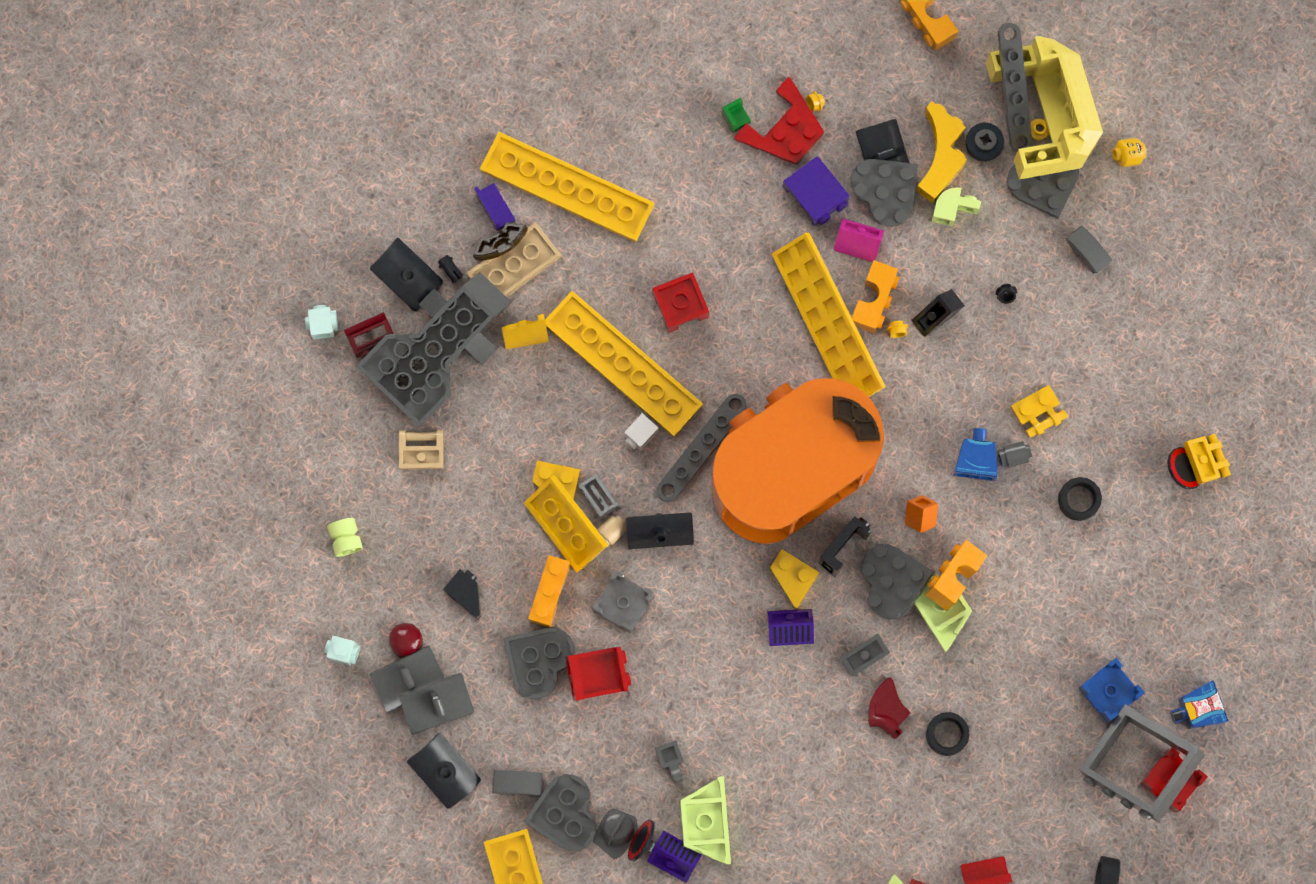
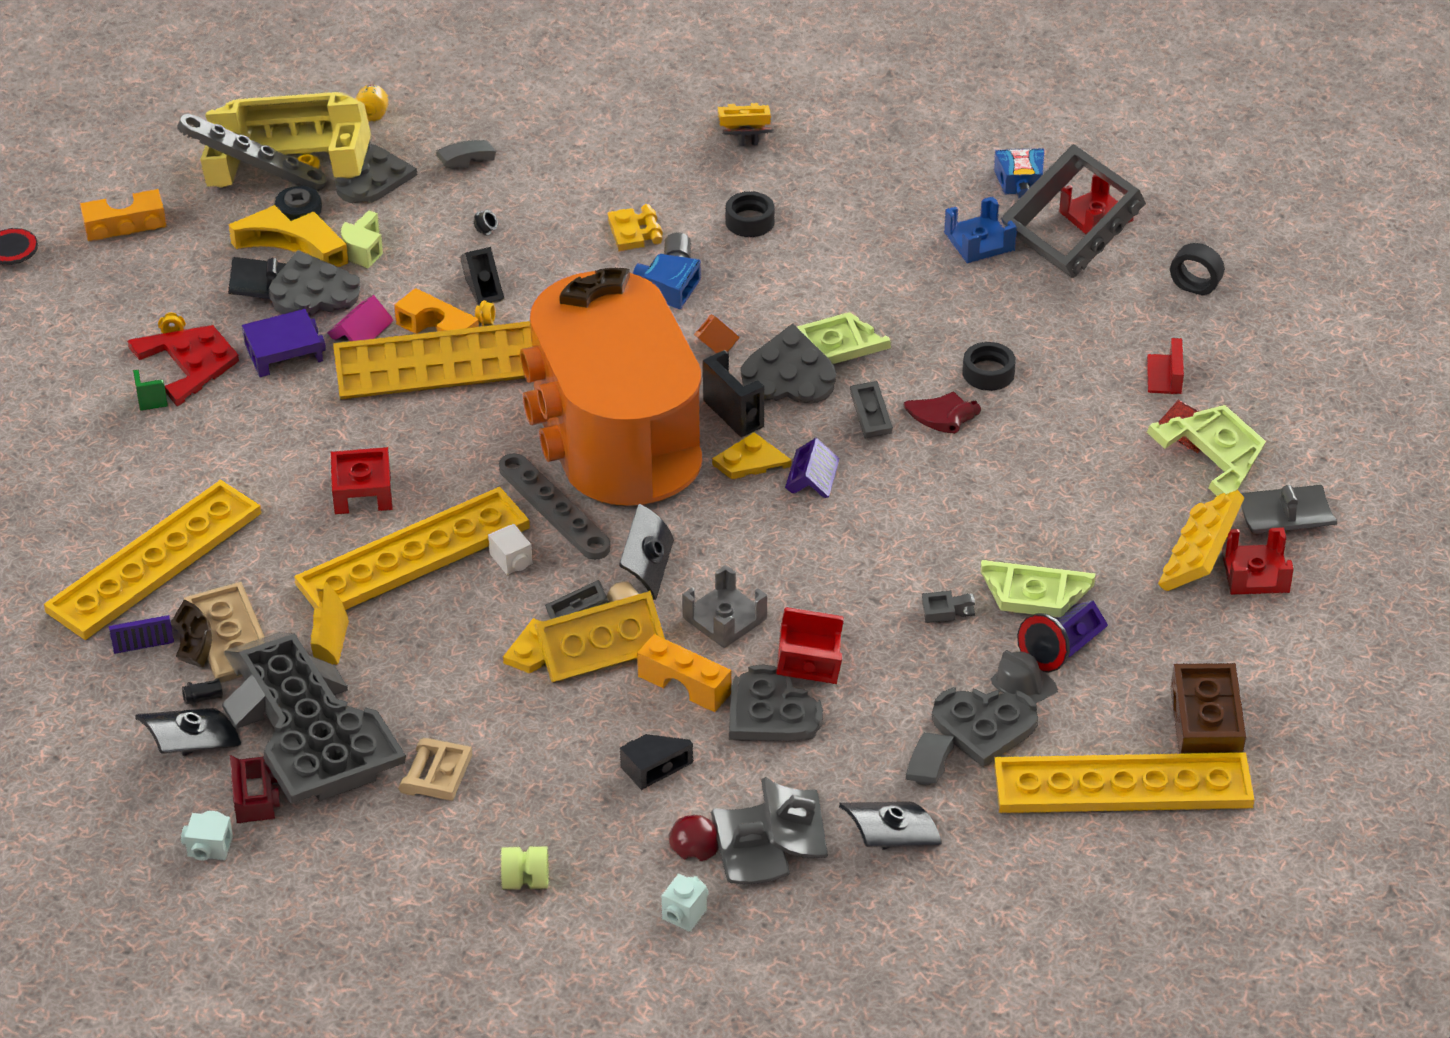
camera: 75 degrees left, 35 degrees down
light orange arch [925,540,987,611] -> none

